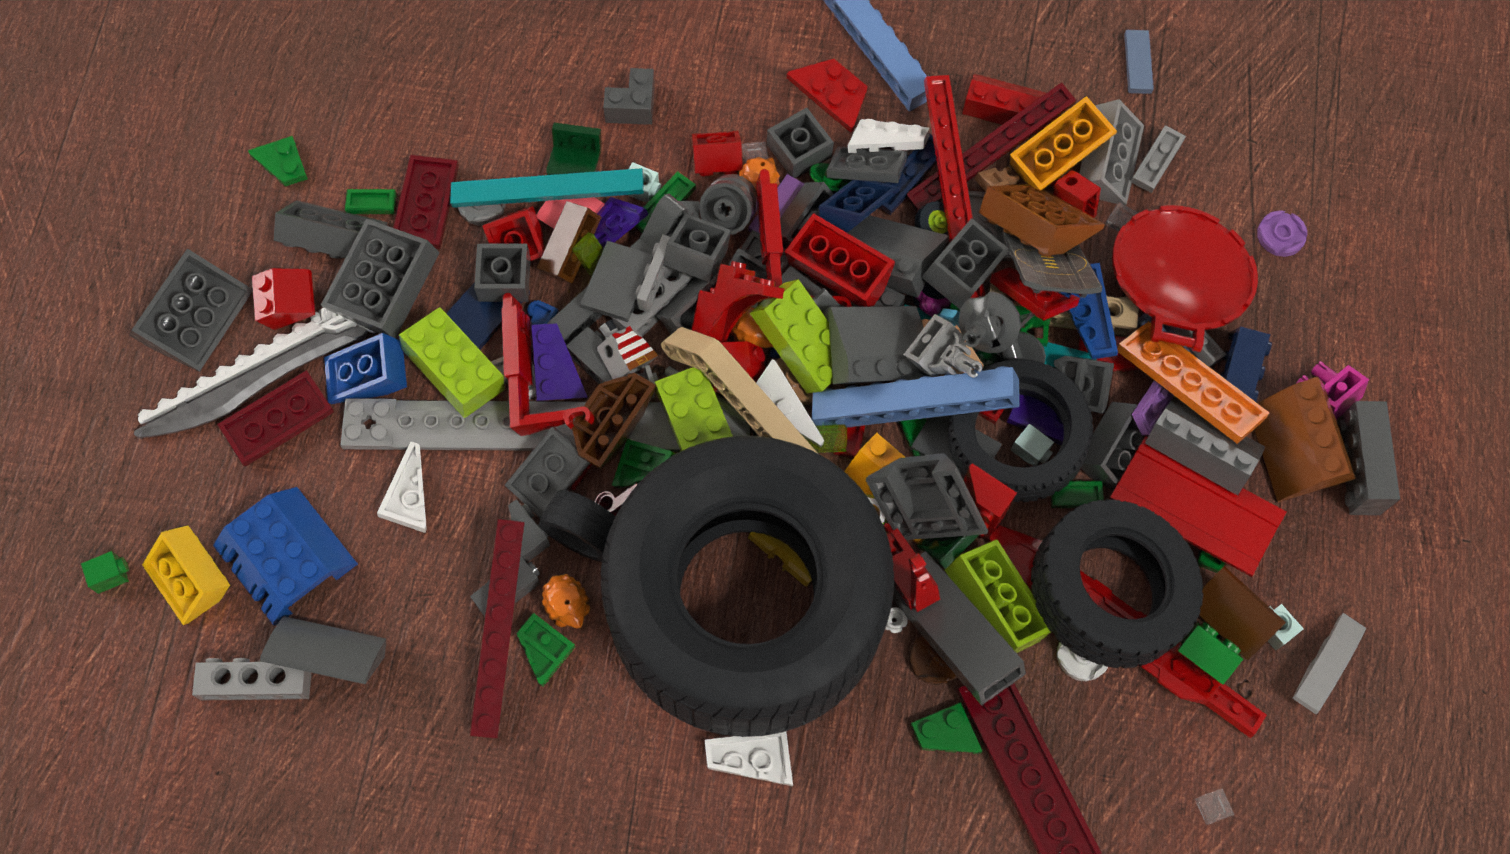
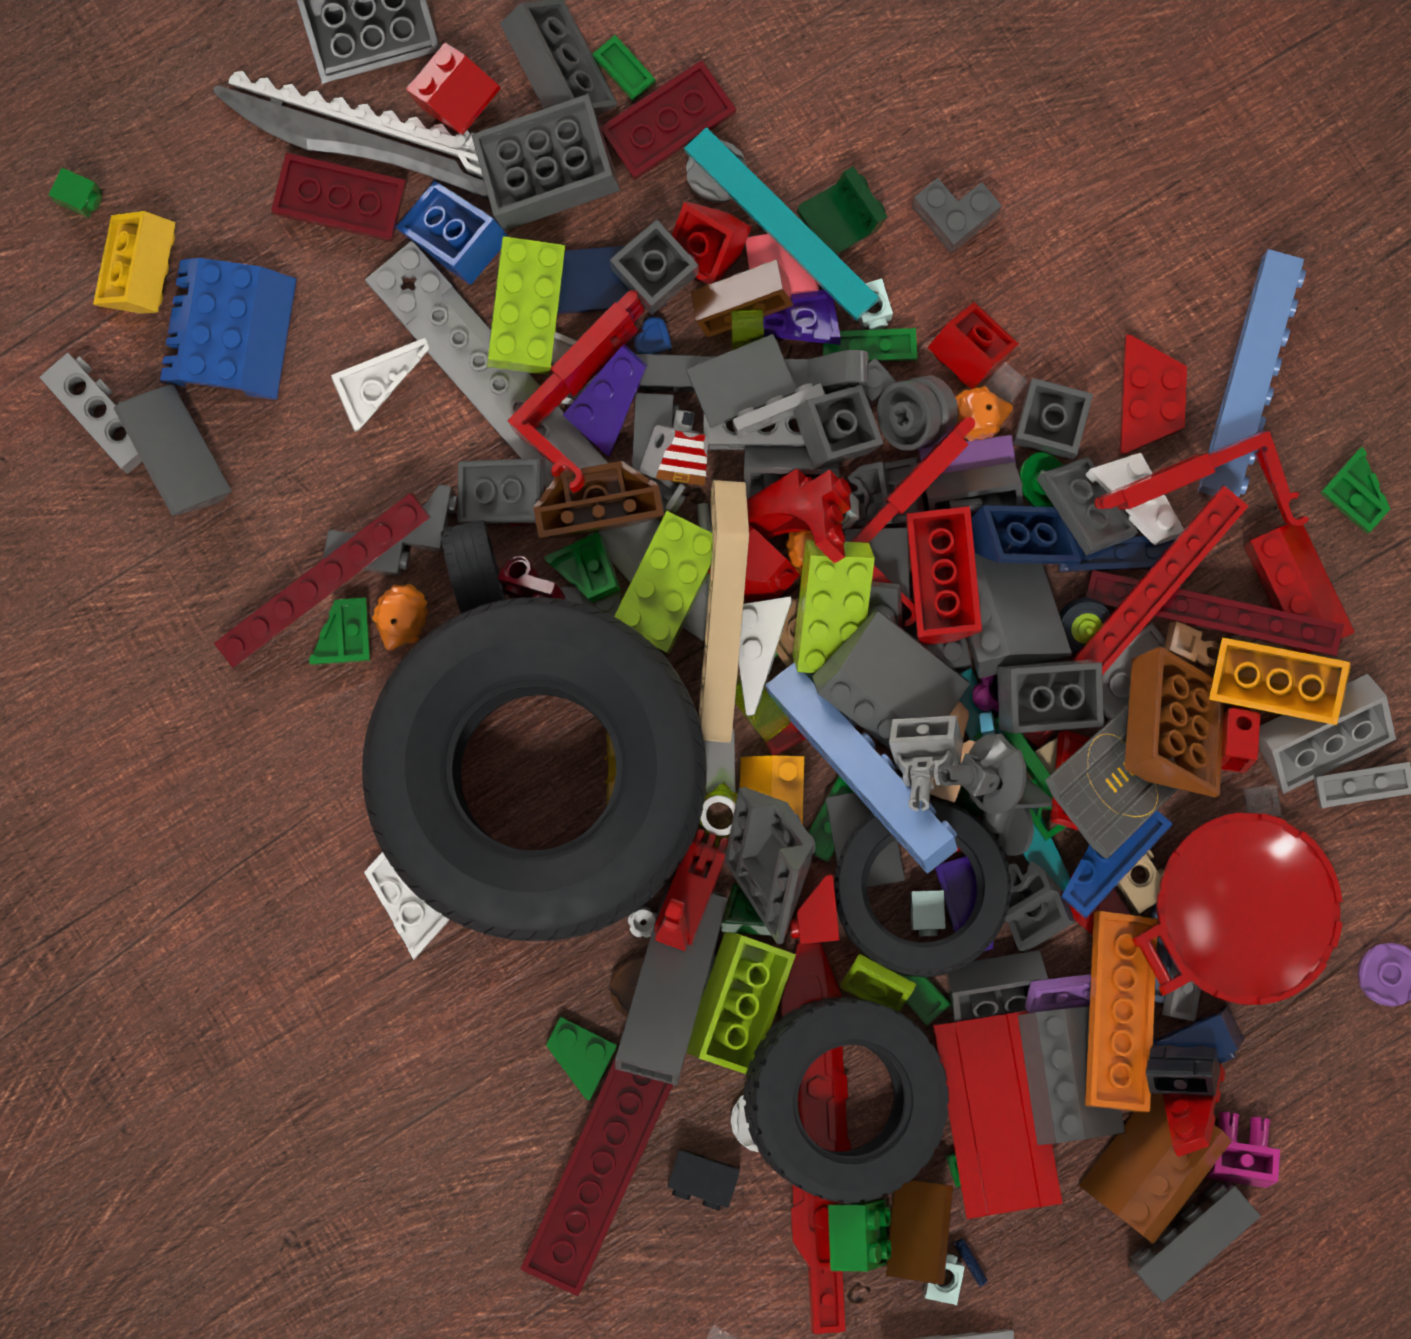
camera: 55 degrees right, 15 degrees up
none -> black brick [667,1148,740,1211]
none -> lime tile [839,954,916,1012]
none -> dark blue piece [953,1239,988,1287]
none -> red hinge [1094,431,1309,526]
none -> black brick [1146,1045,1220,1096]
none -> red wing [1162,1064,1226,1157]
none -> green wing [1320,447,1390,534]

